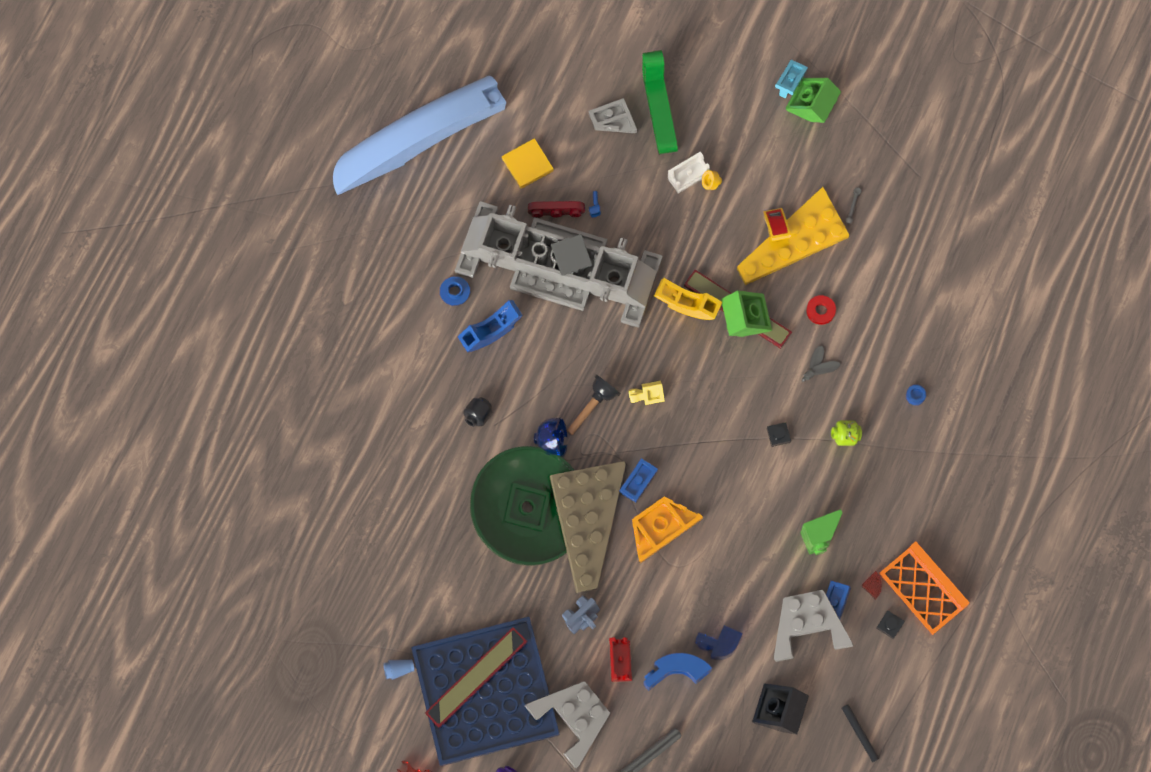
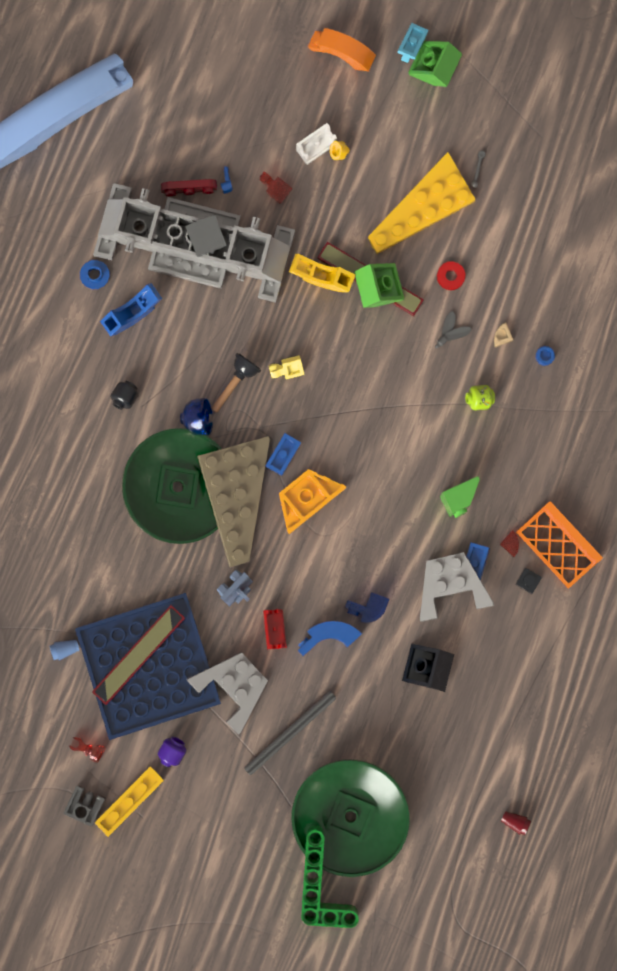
camera: 10 degrees left, 10 degrees up
yellow tile [502,138,554,189] -> none
light grey wing [588,98,637,133] -> none
green beam [642,50,678,155] -> none
slope [763,208,791,241] -> none
black plate [766,422,791,447] -> none
black bar [841,704,879,763] -> none
none -> clear red plate [259,171,292,204]
none -> orange arch [308,28,376,72]
none -> tan tile [494,323,513,348]

